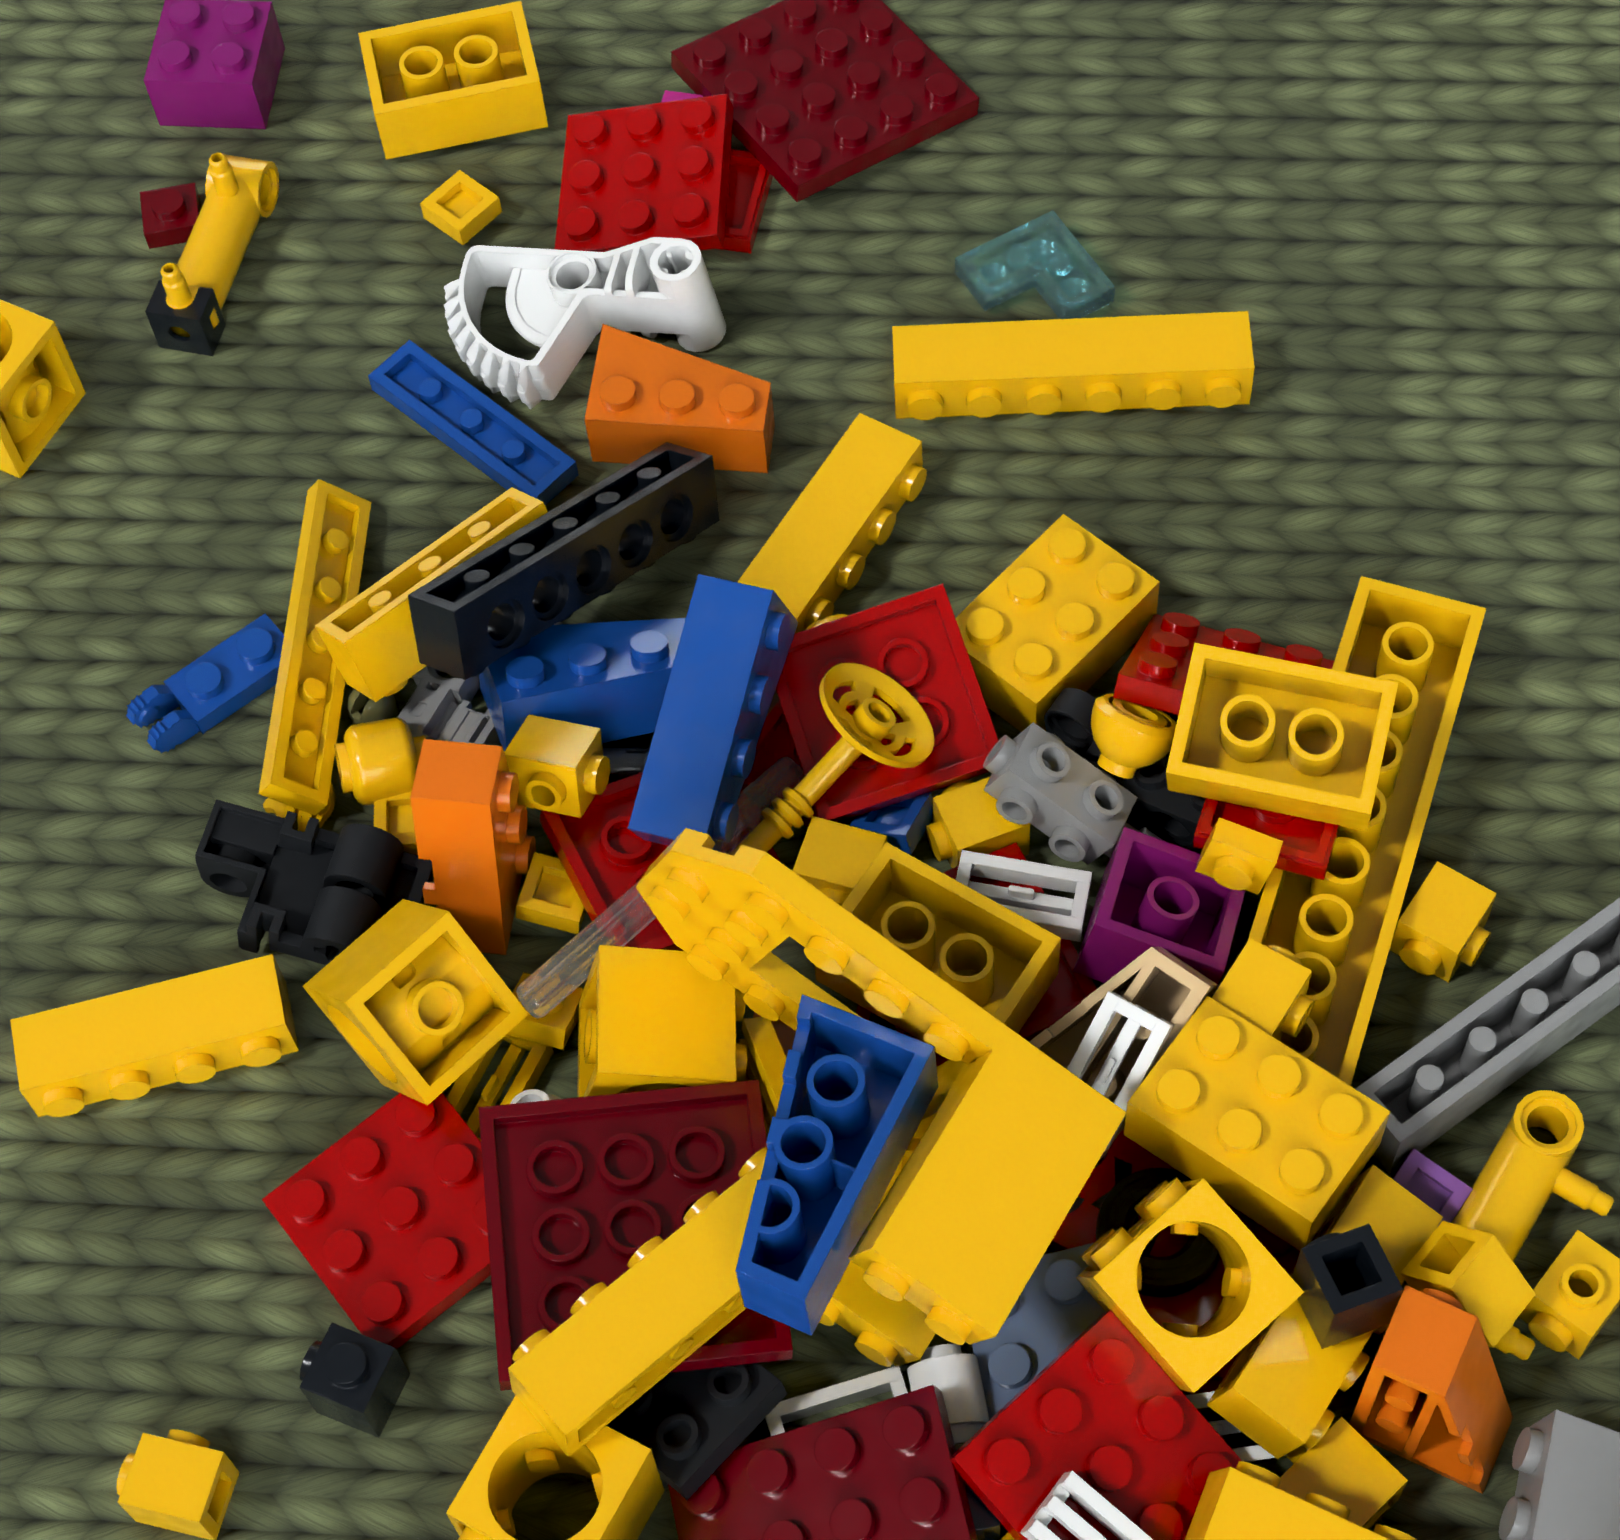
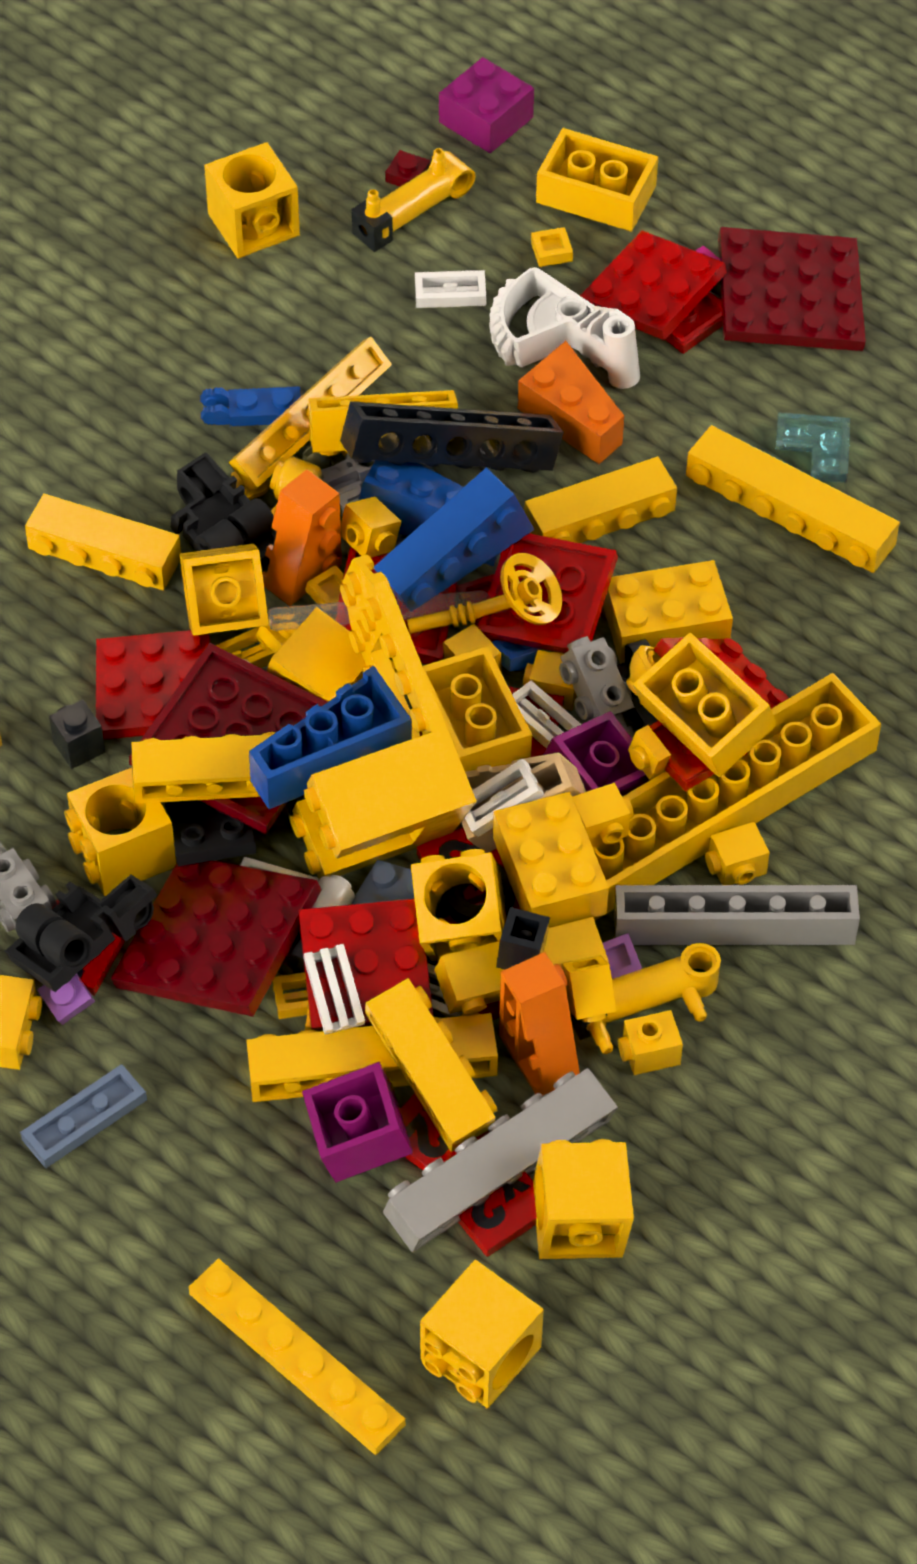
camera: 30 degrees right, 5 degrees down
blue plate [368,340,579,506] -> none
none -> white tile [415,270,486,308]

